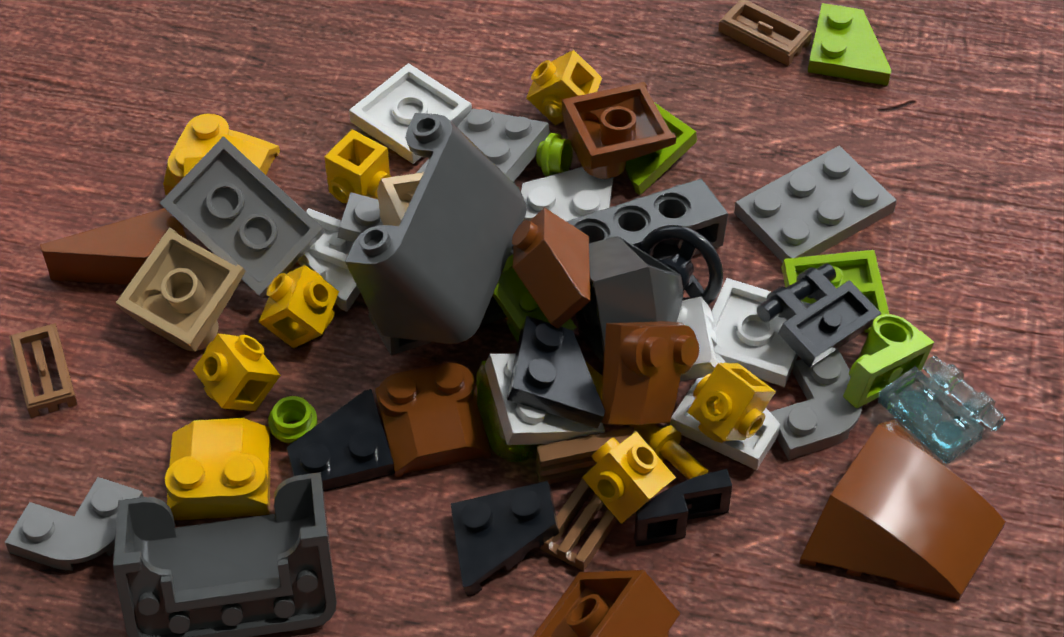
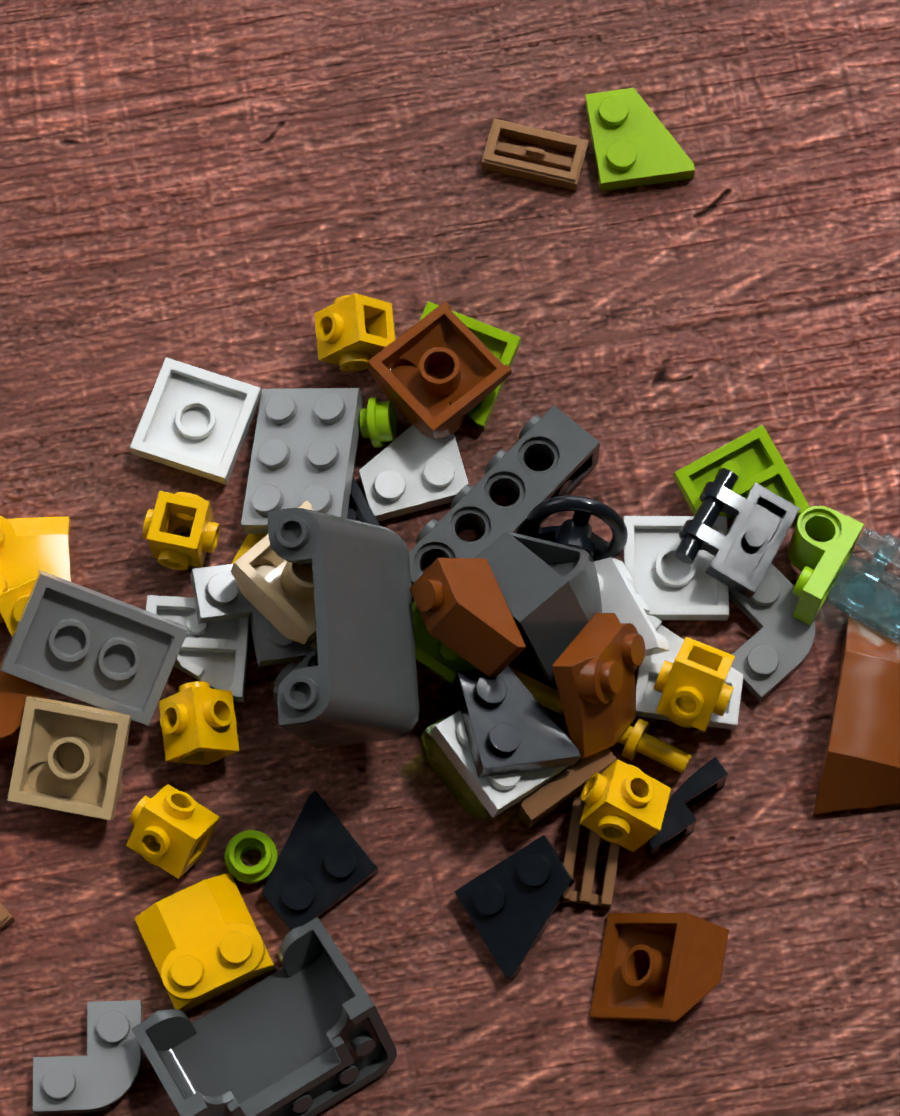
camera: 20 degrees left, 20 degrees up
dark orange slope [375,363,491,478] -> none
light grey plate [734,146,897,263] -> none

